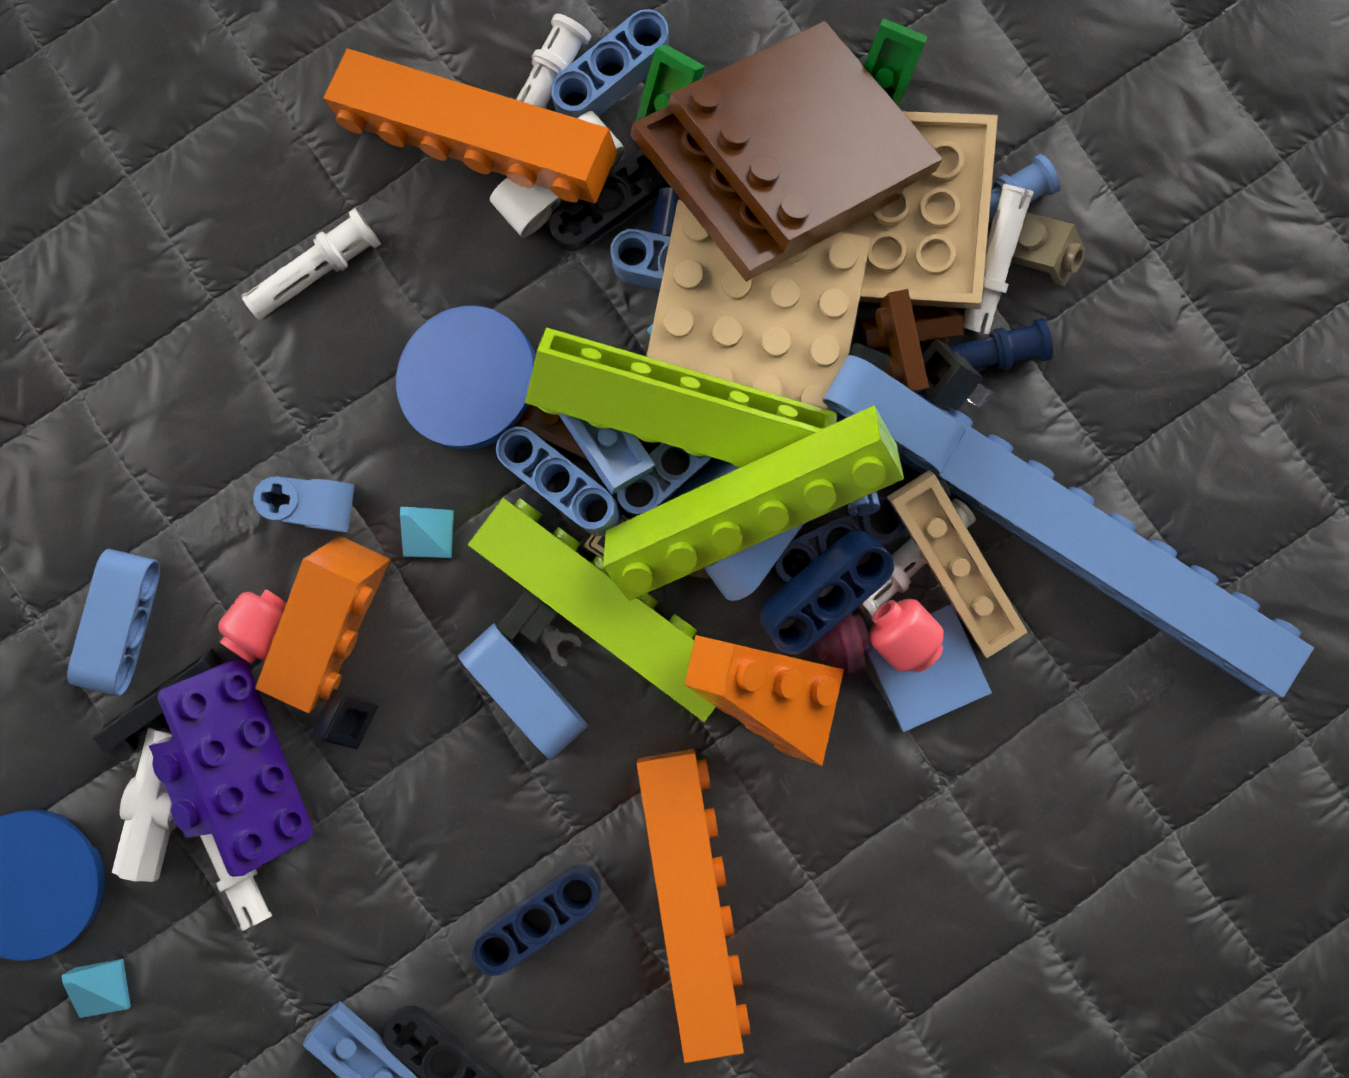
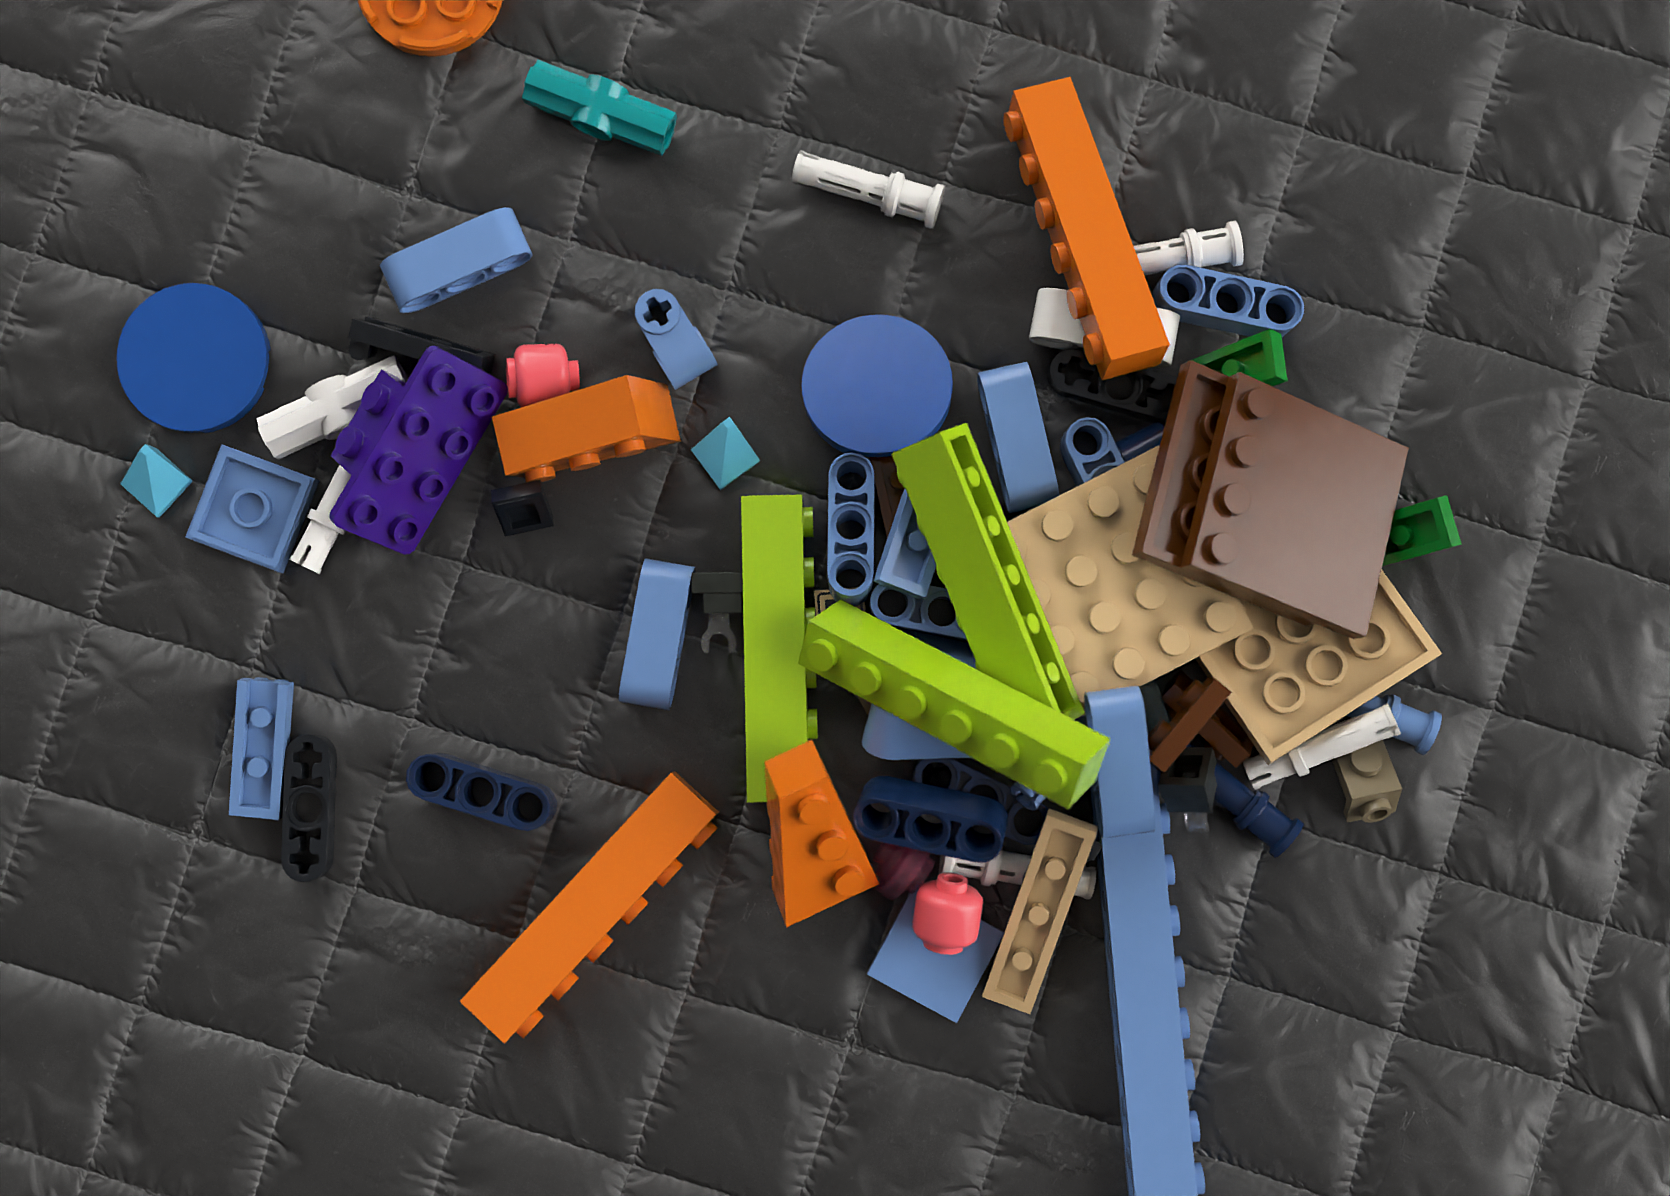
camera: 55 degrees right, 0 degrees up
none -> medium blue tile [185,444,319,573]
none -> teal piece [522,59,677,156]
none -> medium blue beam [977,362,1059,513]

